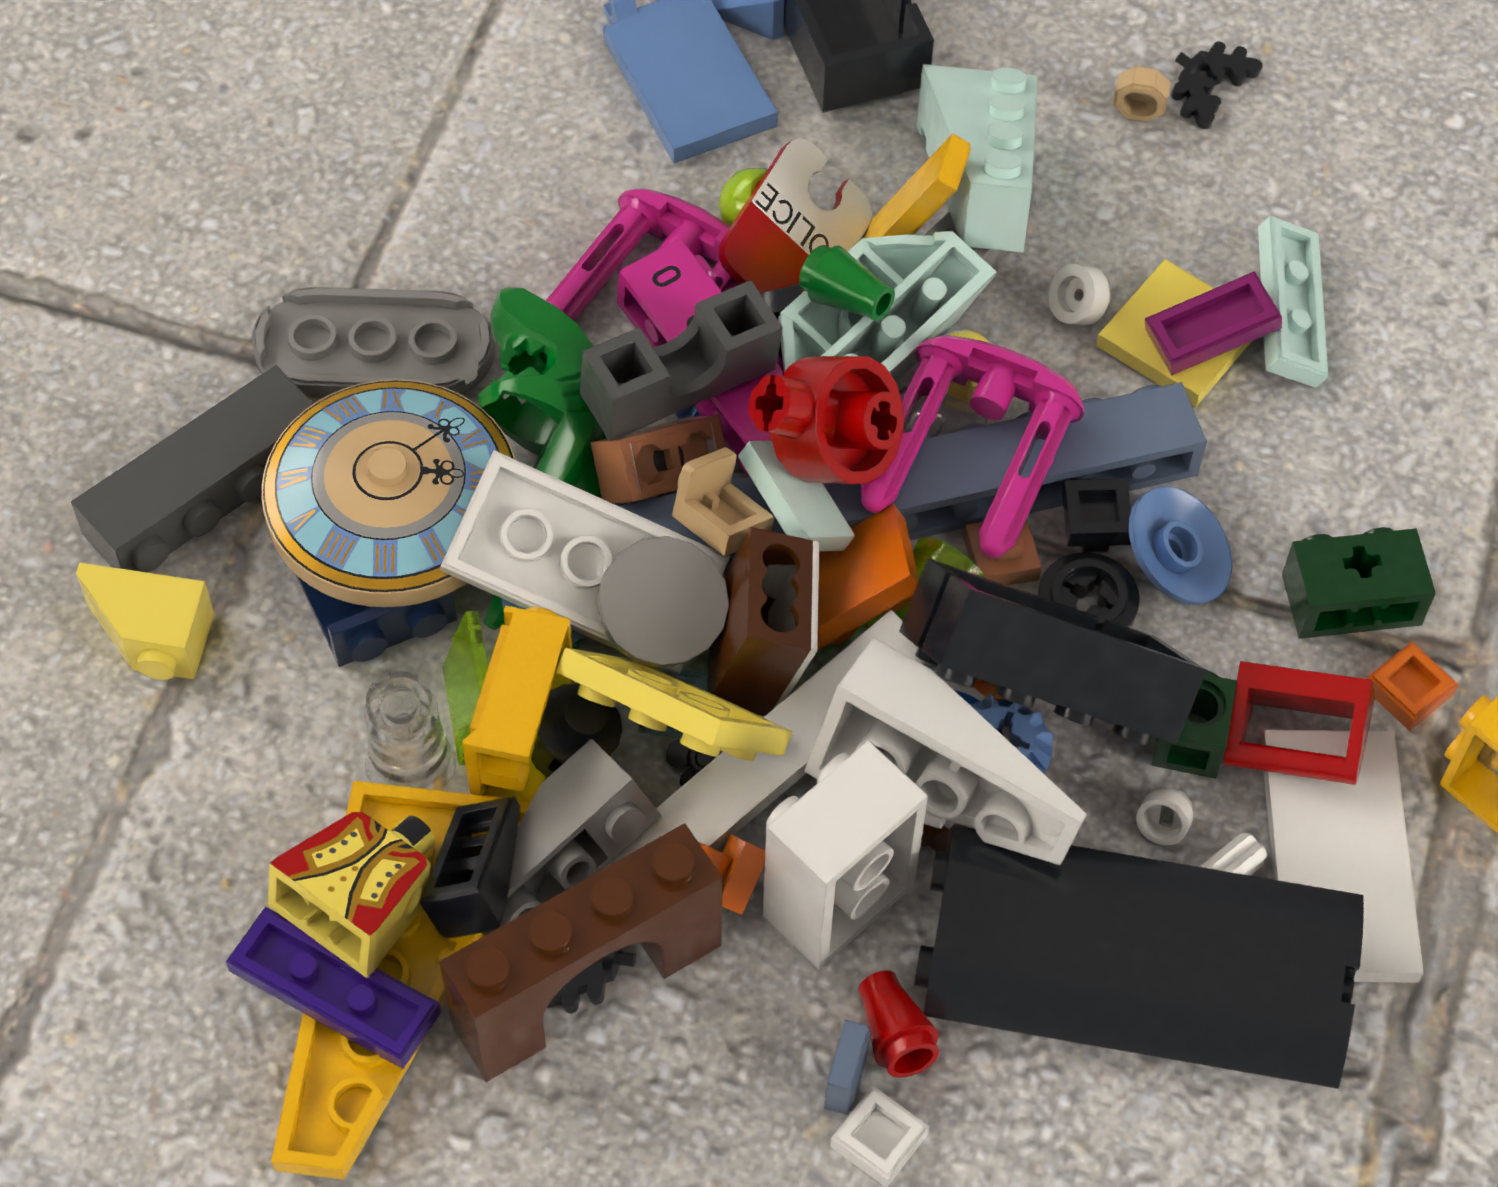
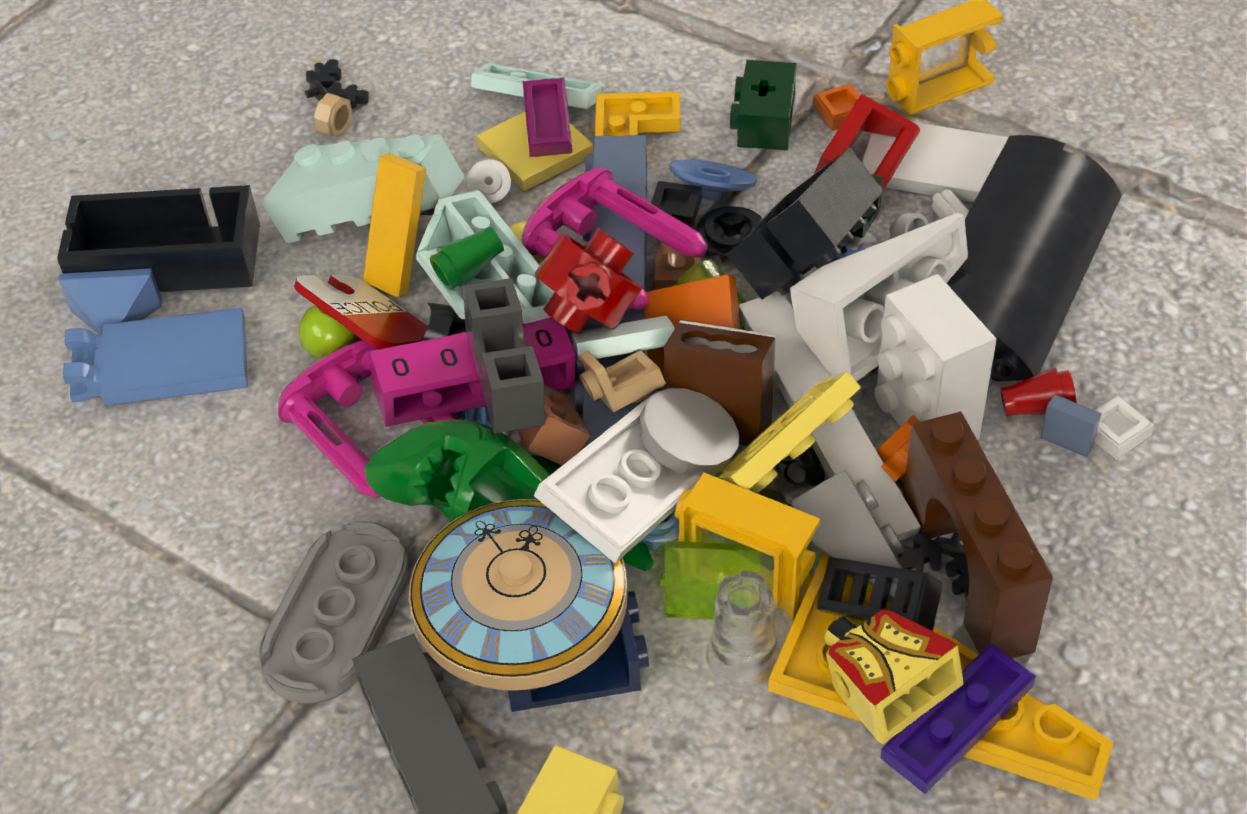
camera: 70 degrees left, 10 degrees down
none -> yellow plate [595,92,681,136]

